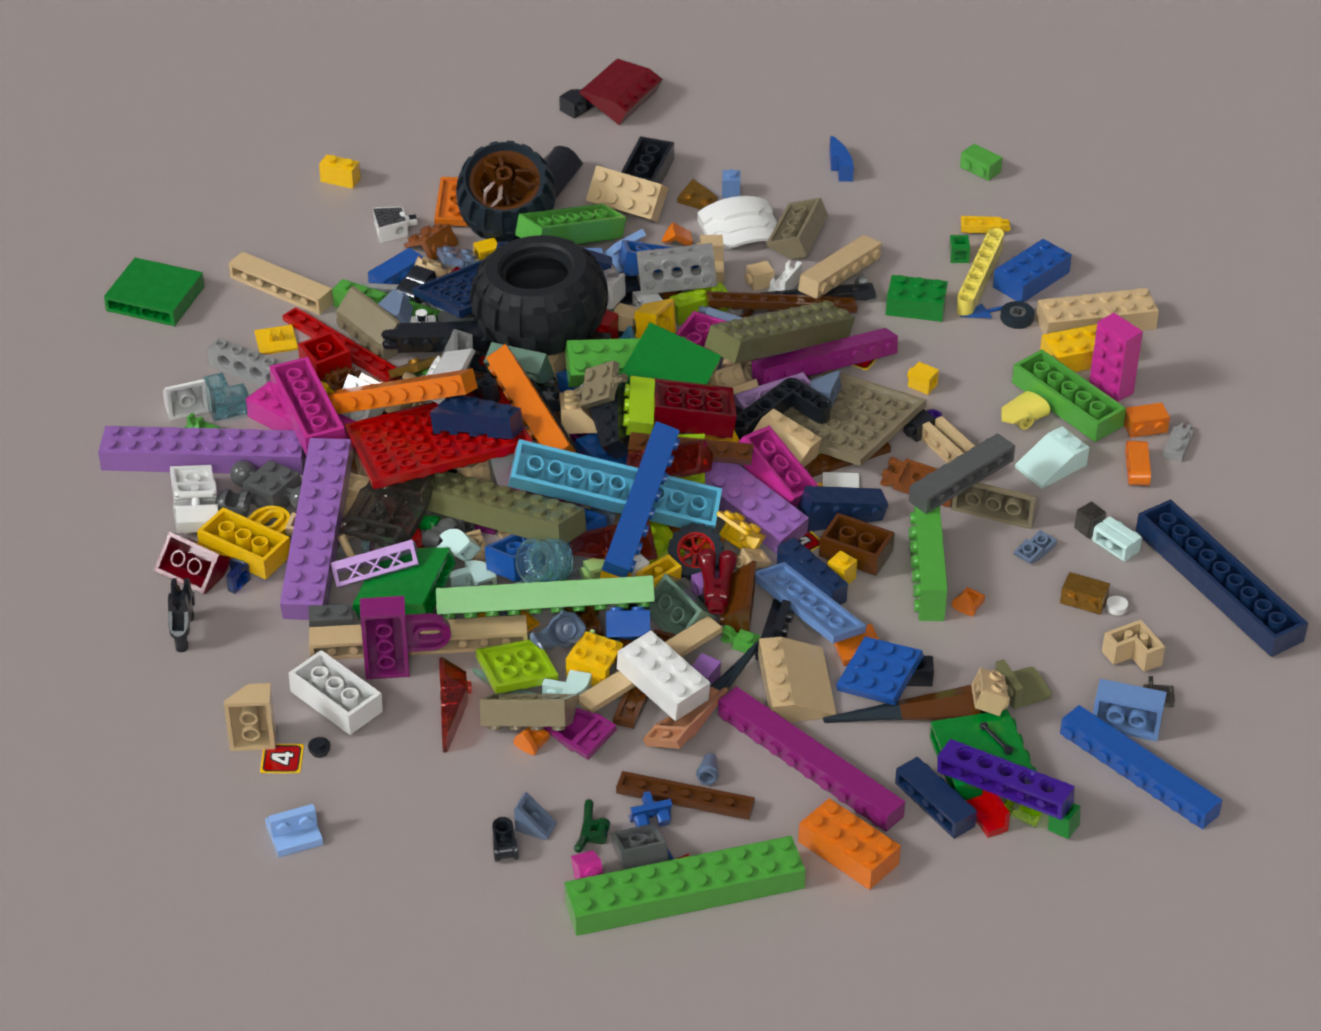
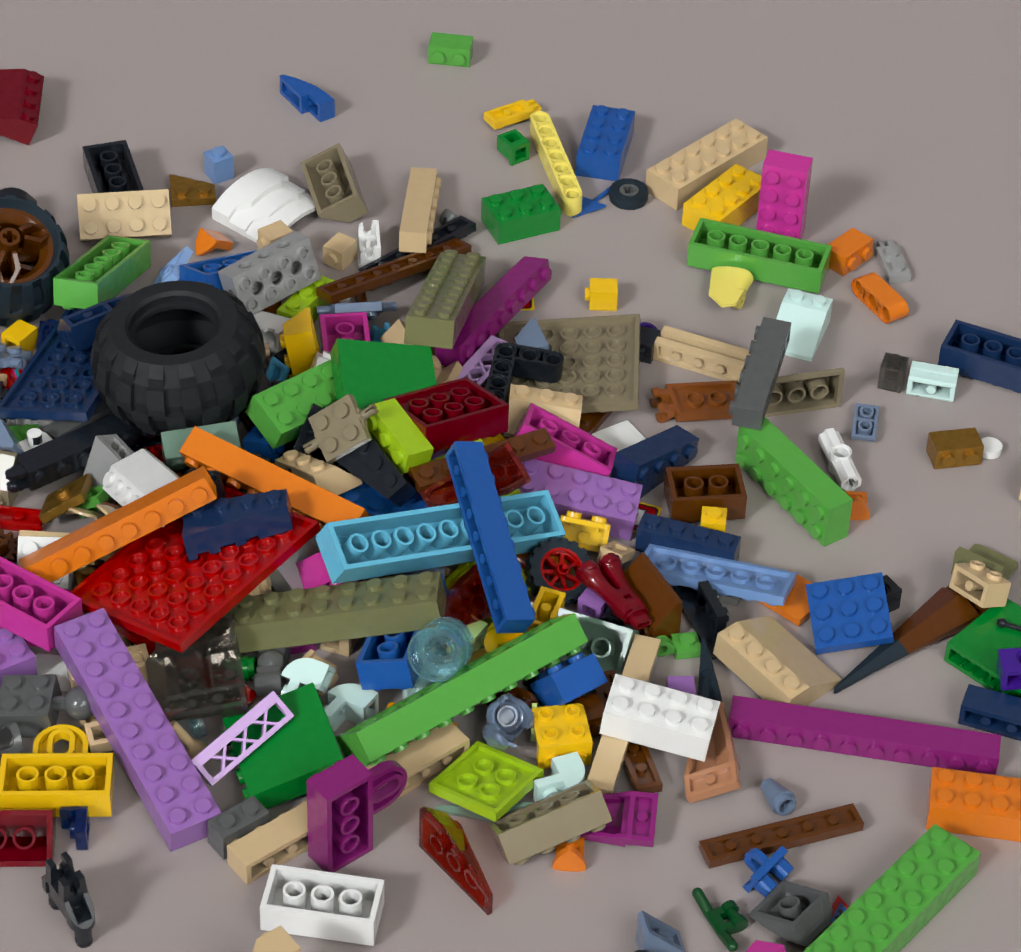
camera: 35 degrees left, 0 degrees up
none -> white piece [818,428,862,491]

